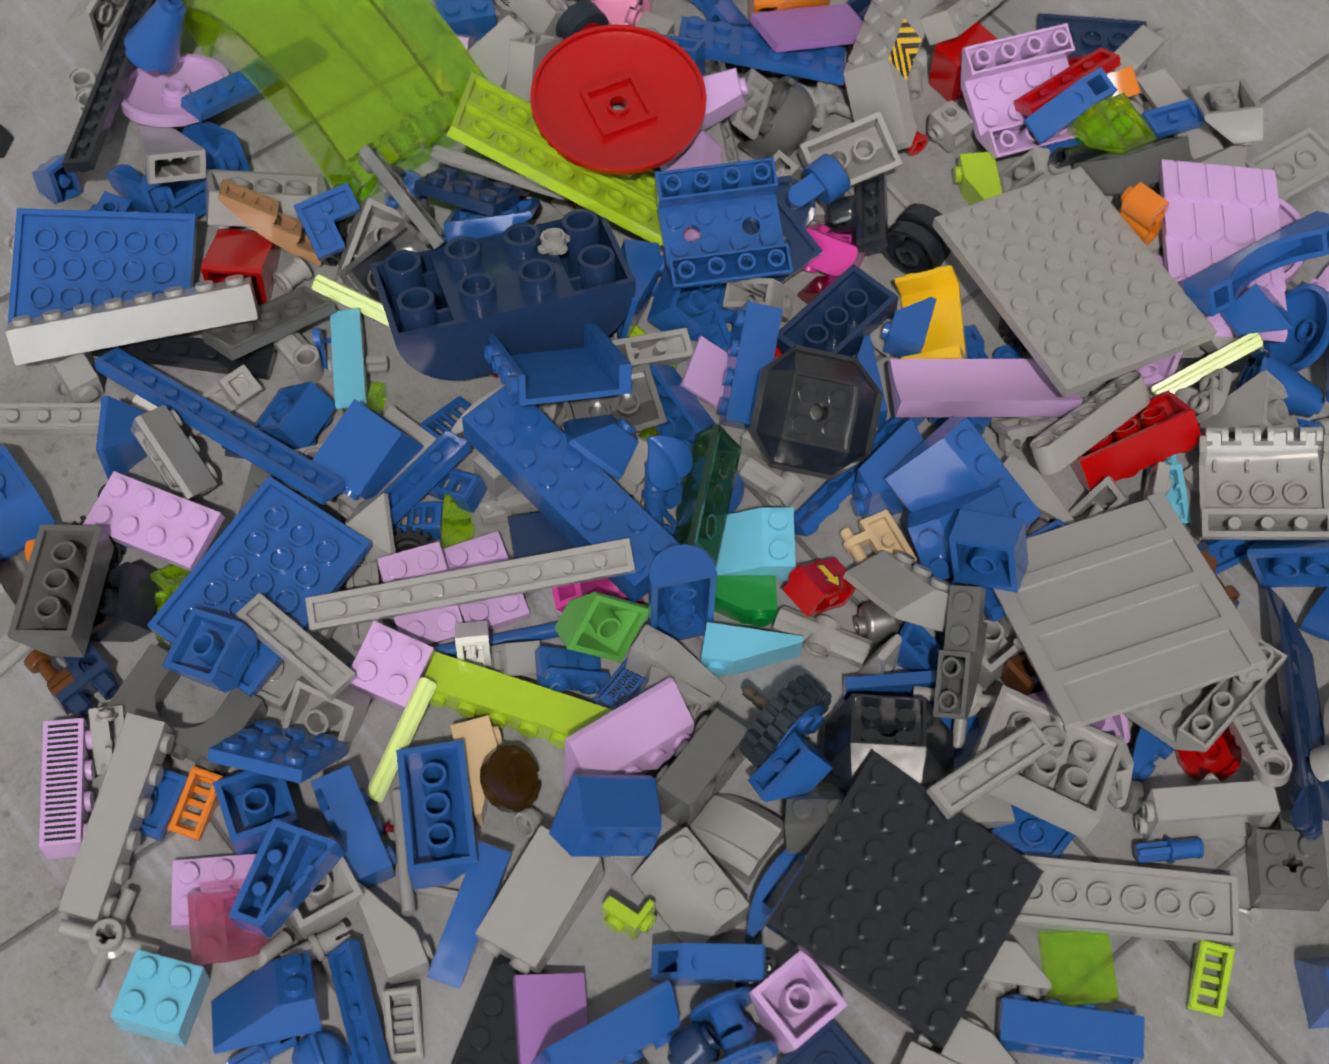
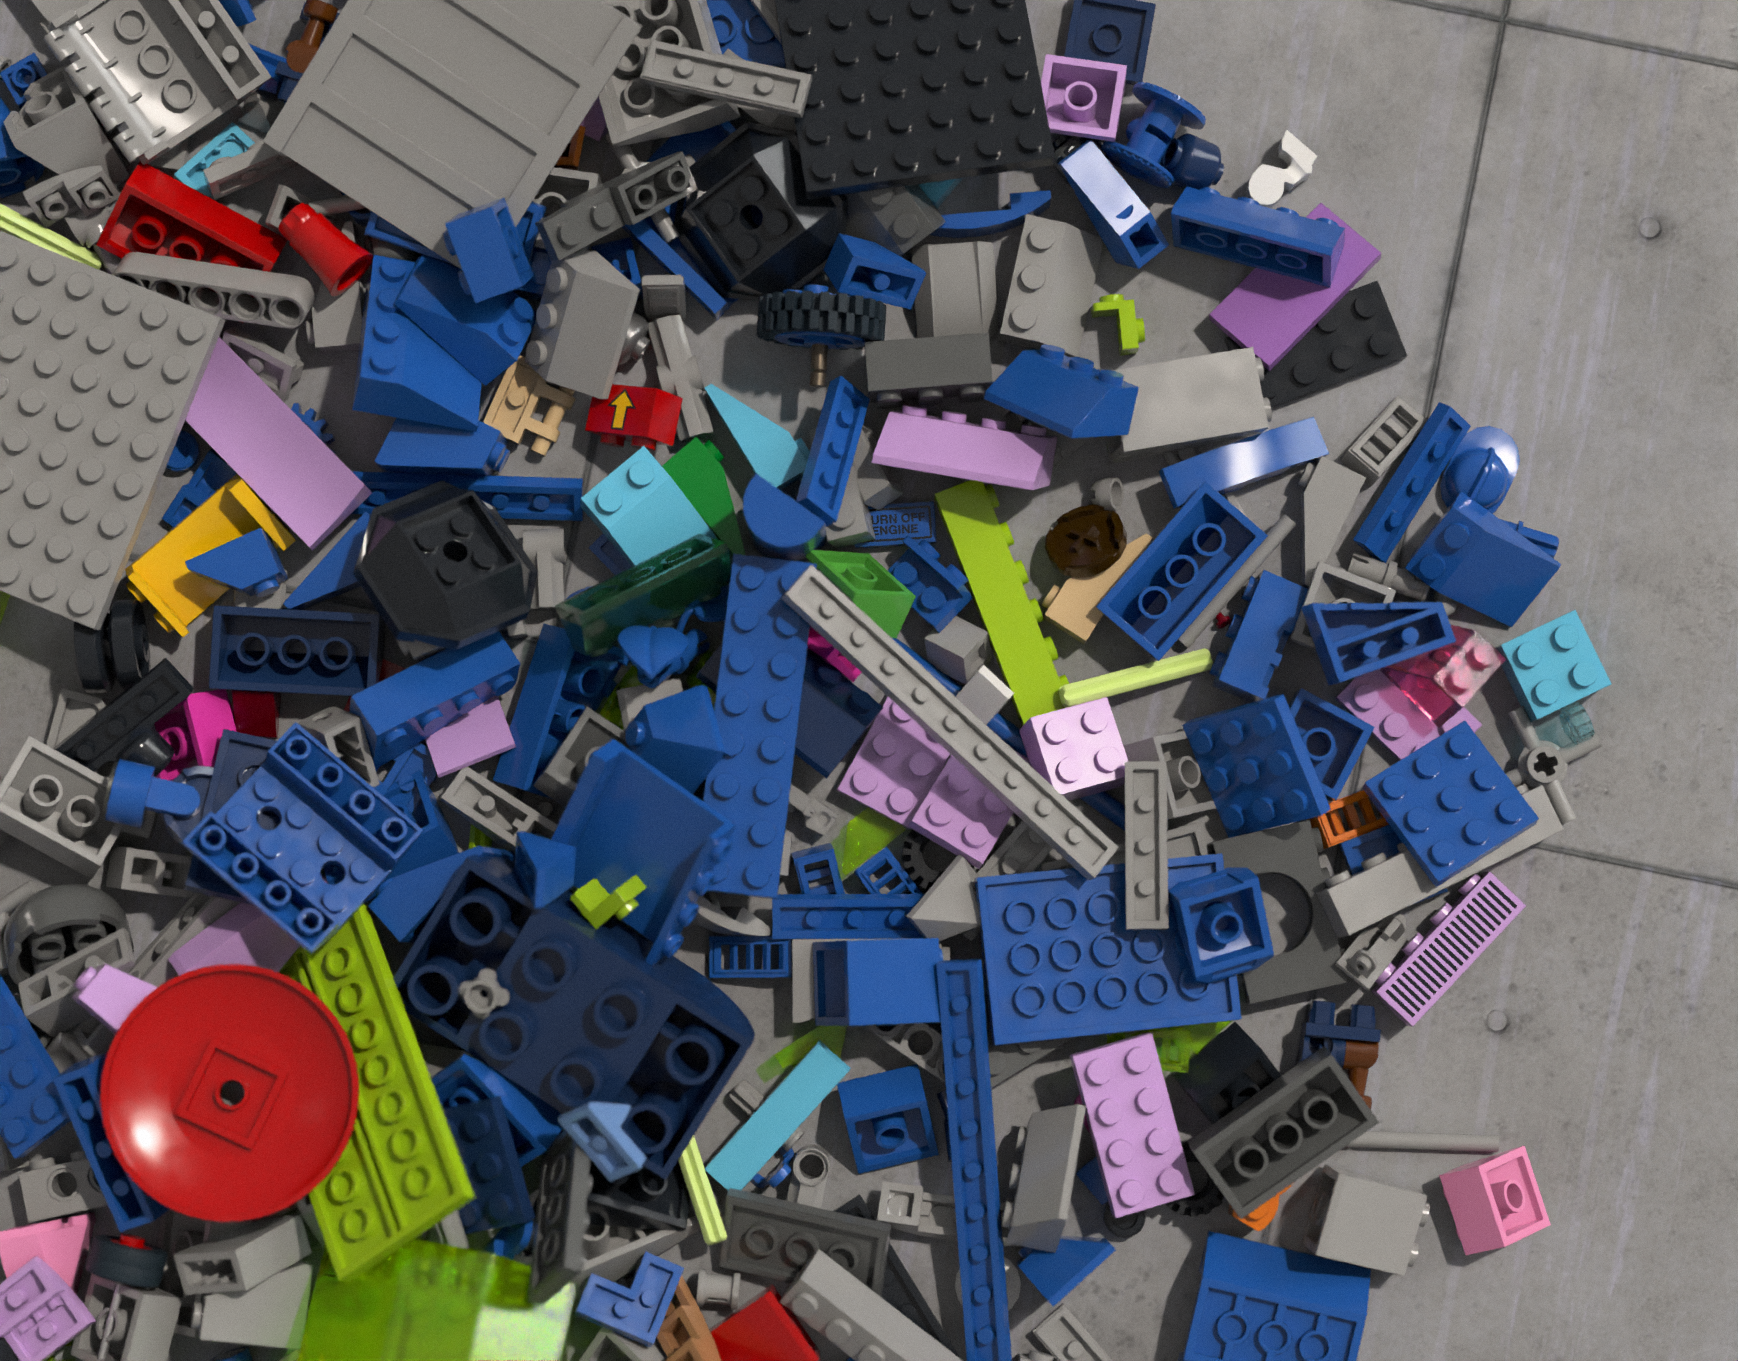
camera: 130 degrees left, 25 degrees up
none -> red plant [278,203,373,296]
none -> blue slope [514,831,576,908]
none -> medium blue slope [558,1102,646,1182]
none -> lime bracket [570,875,647,929]
none -> blue plate [796,375,870,527]
none -> blue plate [1363,721,1539,887]
none -> clear light blue tile [1559,701,1595,745]

